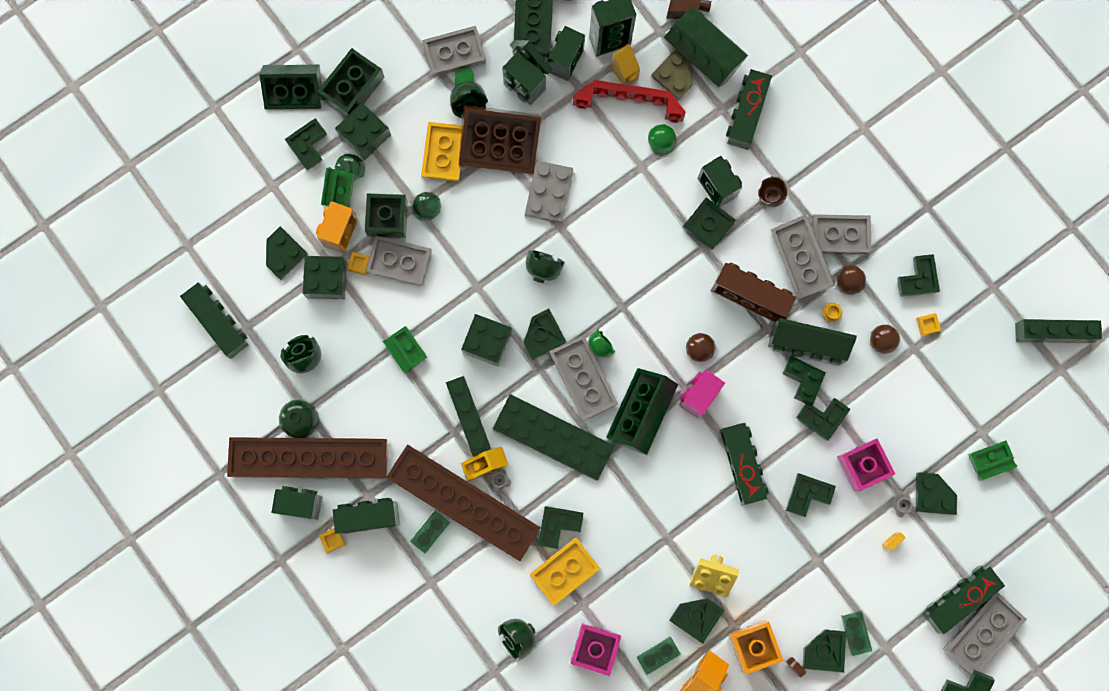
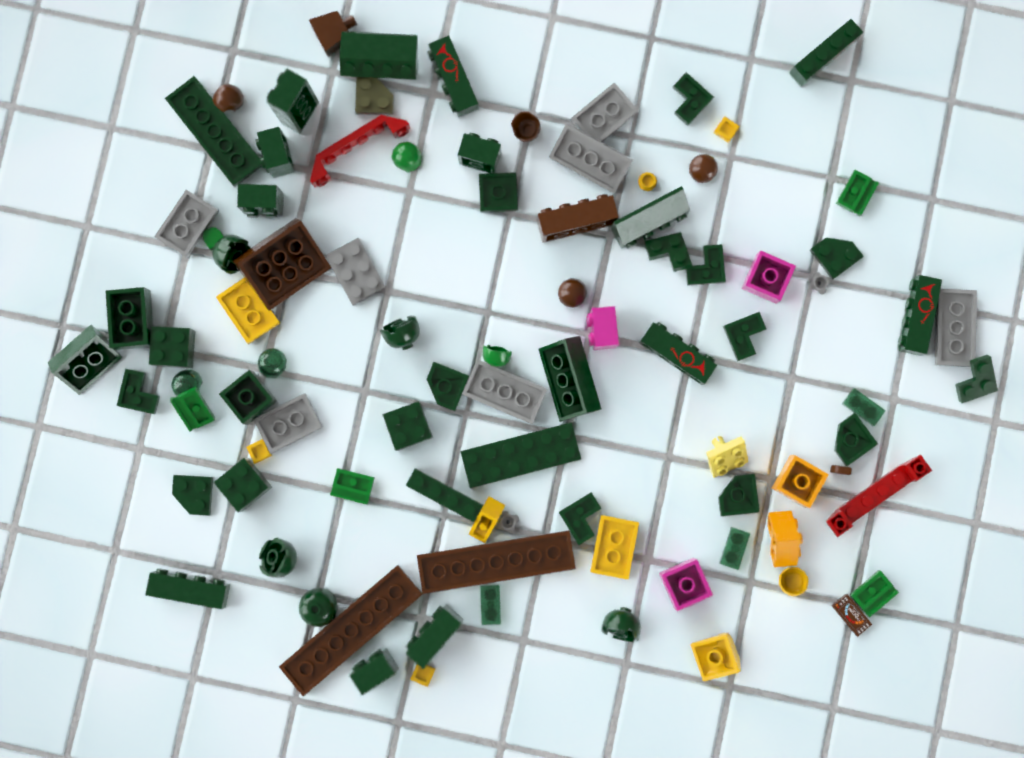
camera: 35 degrees left, 5 degrees up
light orange brick [316,201,358,253] -> none
dark green plate [510,40,553,75] -> none
yellow slope [611,44,640,84] -> none
reddish brown hair [837,265,866,295] -> none
yellow tile [882,532,906,551] -> none

